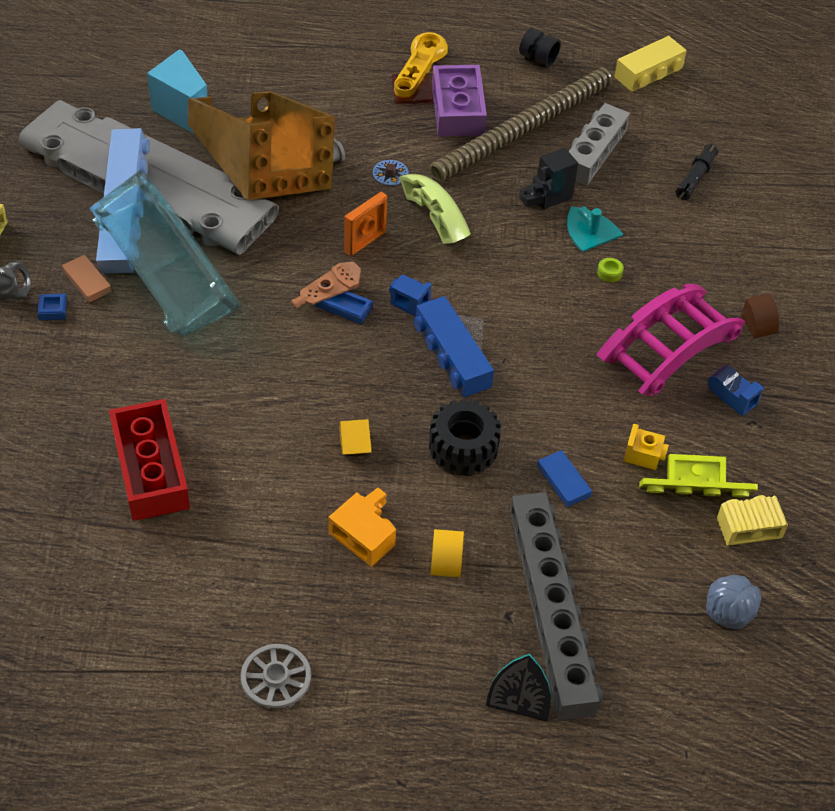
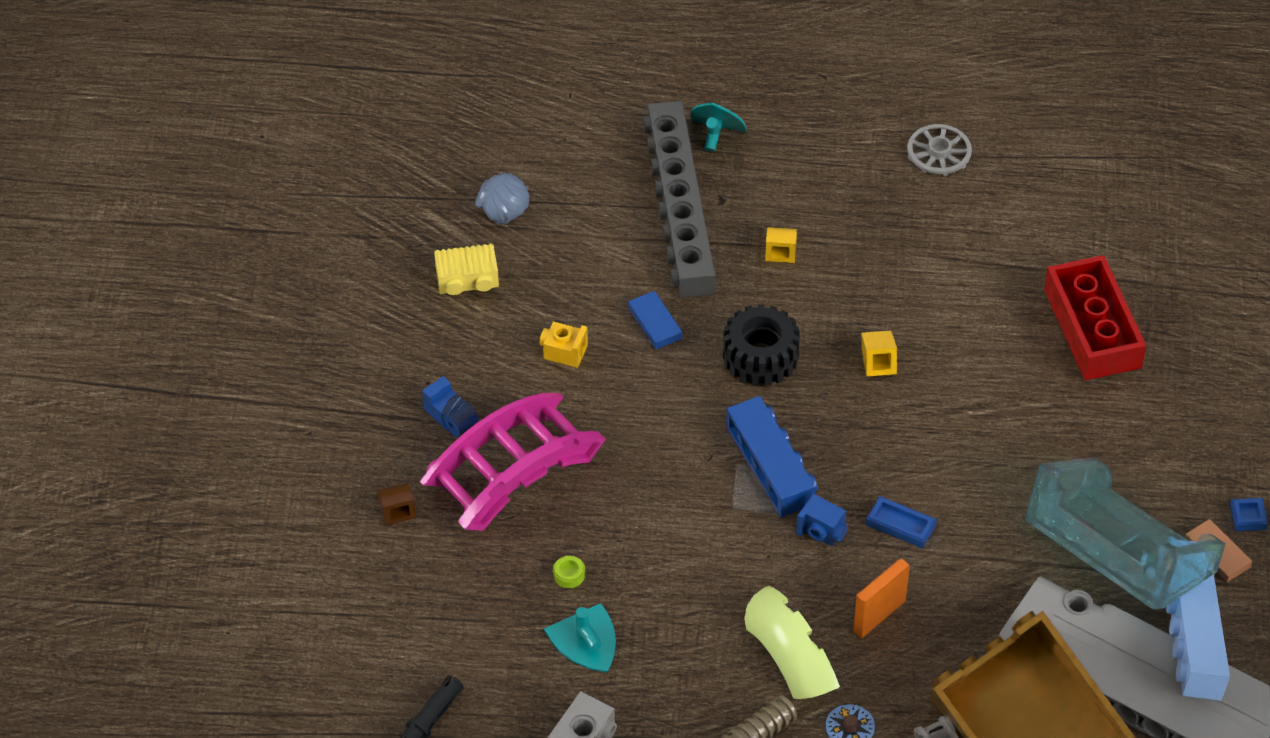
camera: 175 degrees left, 0 degrees up
nougat piece [290,261,361,308] -> none
light orange hinge [328,488,396,567] -> none
black hinge [519,148,578,209] -> none
neon yellow bracket [639,454,758,498] -> none

